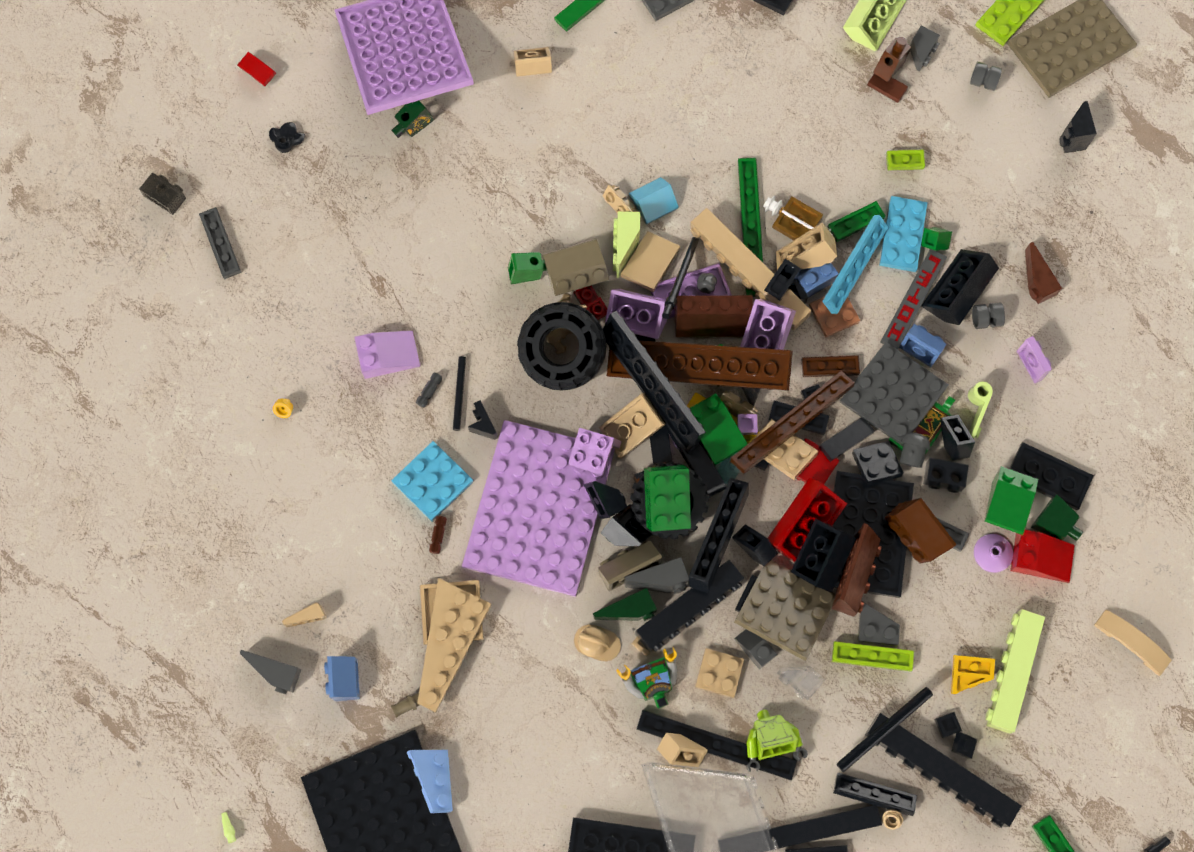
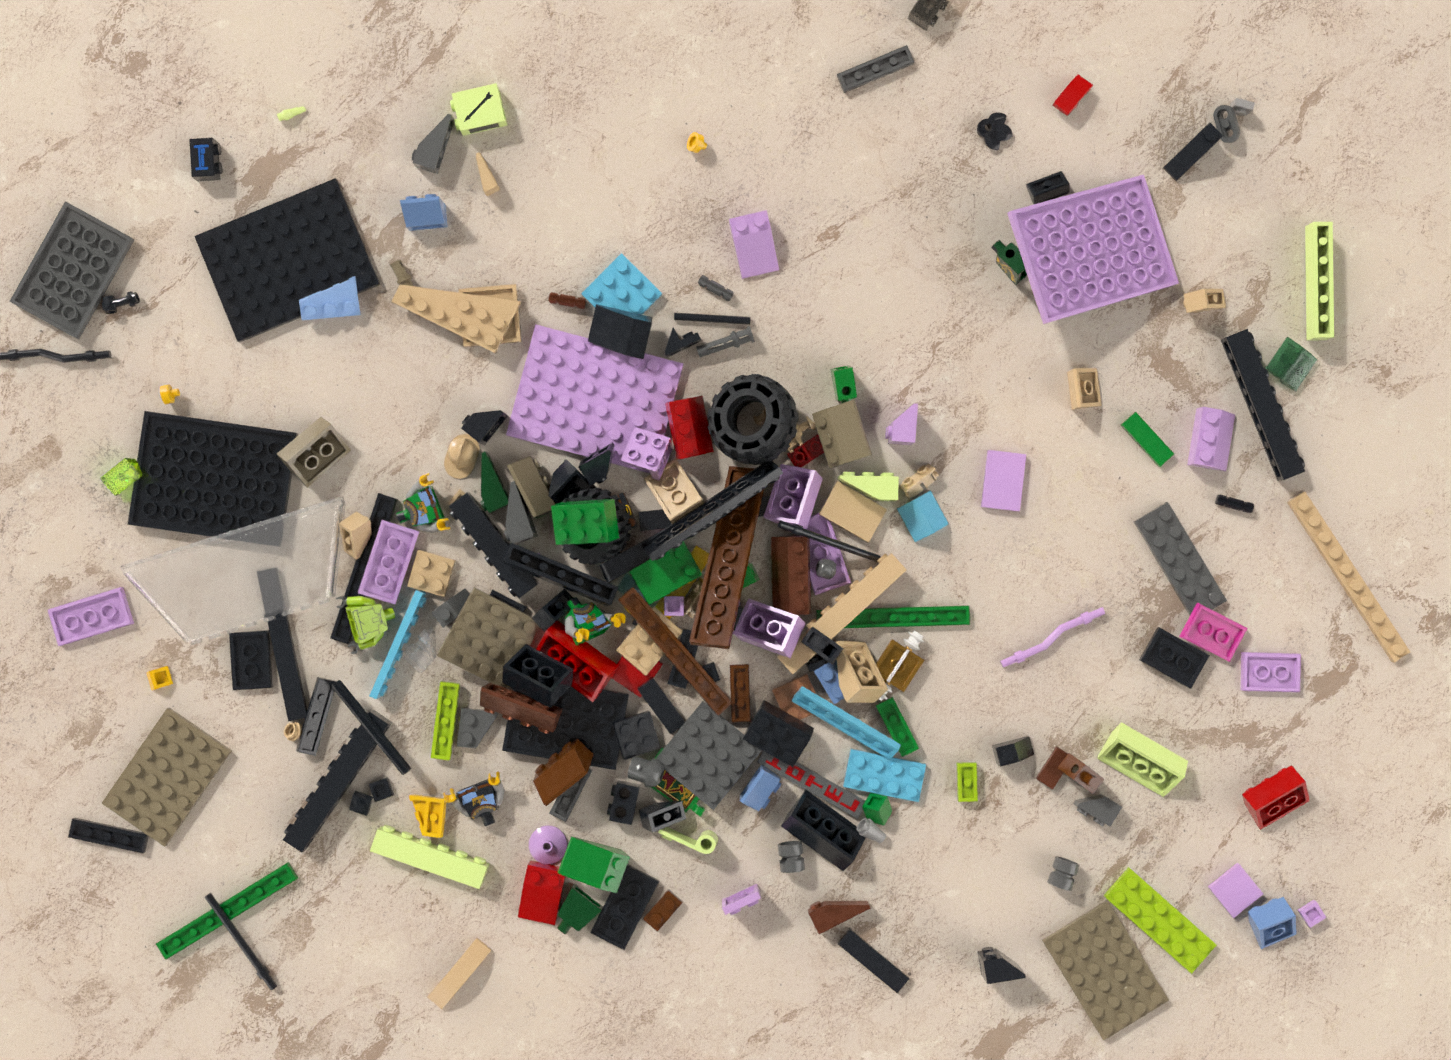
camera: 90 degrees right, 15 degrees up
none -> dark tan slope [277,417,351,488]
none -> lavender plate [358,520,419,604]
none -> medium azure plate [369,590,427,699]
none -> torso [443,772,505,826]
none -> yellowish green brick [450,83,508,136]
none -> black slope [461,410,508,445]
none -> torso [565,597,626,646]
none -> black slope [588,304,652,359]
none -> reddish brown plate [643,889,683,932]
none -> red slope [665,395,714,459]
none -> dark grey pin [696,326,755,358]
none -> black brick [743,700,814,767]
none -> black tile [838,928,910,994]
none -> light grey cone [857,818,886,844]
none -> lavender slope [885,403,918,445]
none -> lavender tile [981,450,1026,511]
none -> black slope [992,736,1034,767]
none -> lavender bar [1000,607,1105,668]
none -> black slope [1026,171,1070,204]

